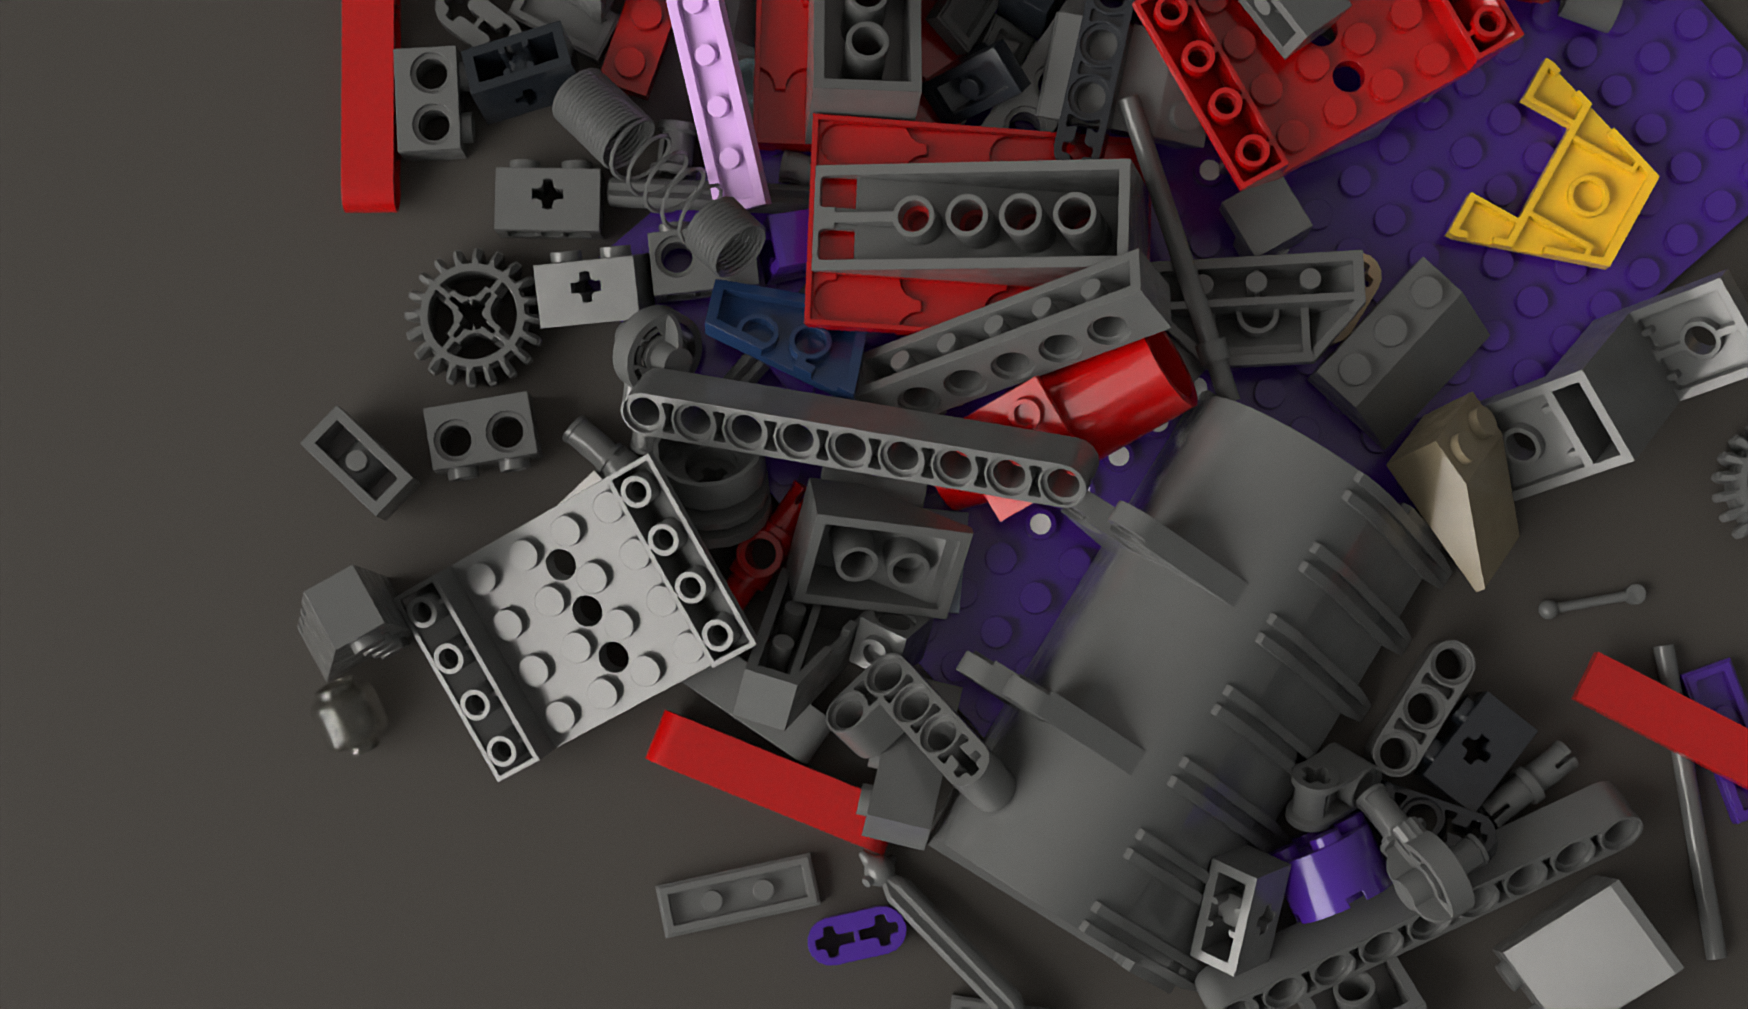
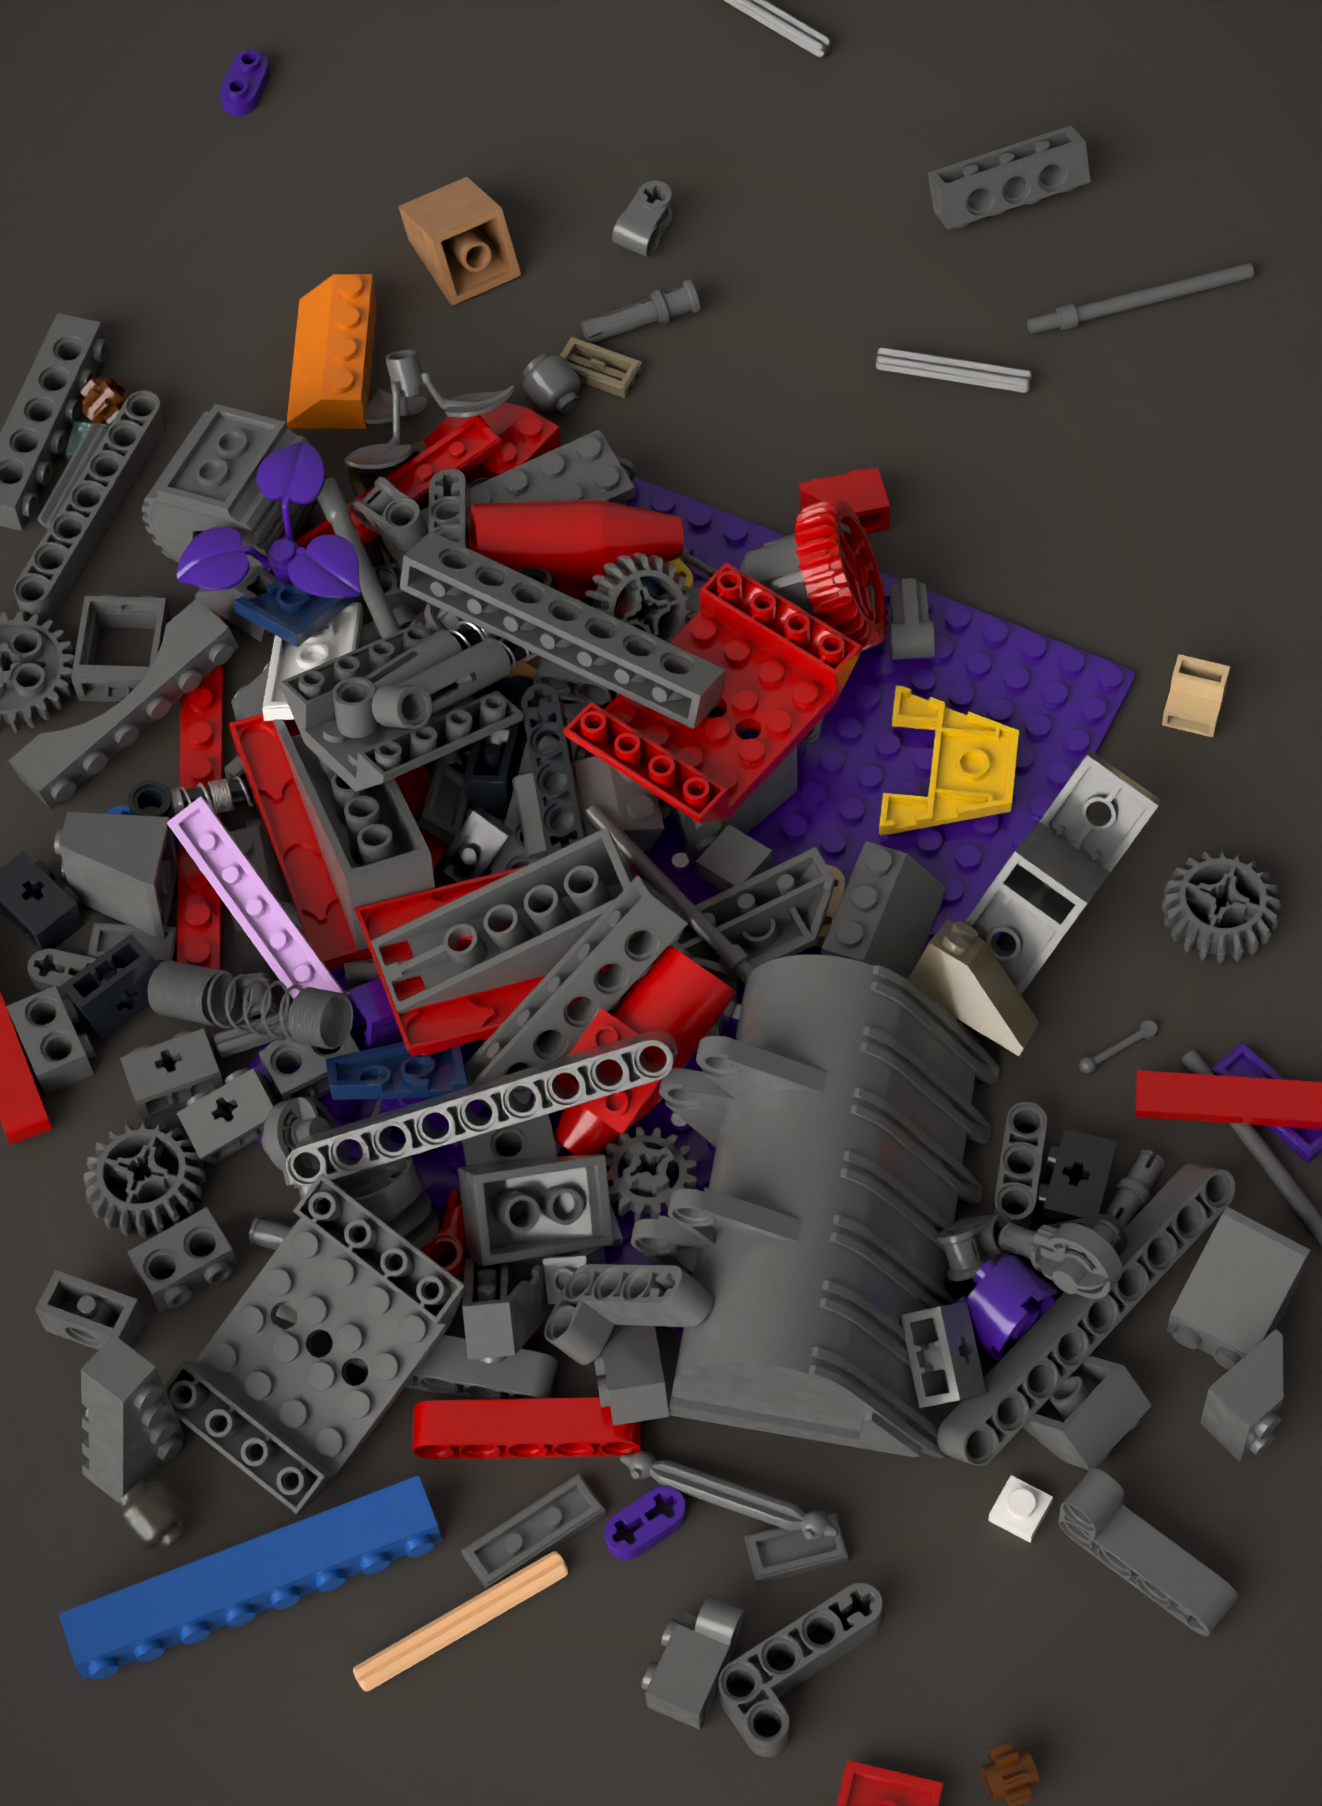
camera: 15 degrees left, 25 degrees down
none -> blue brick [58,1475,442,1680]
none -> light nougat axle [353,1551,568,1692]
none -> dark grey gear [605,1127,697,1222]

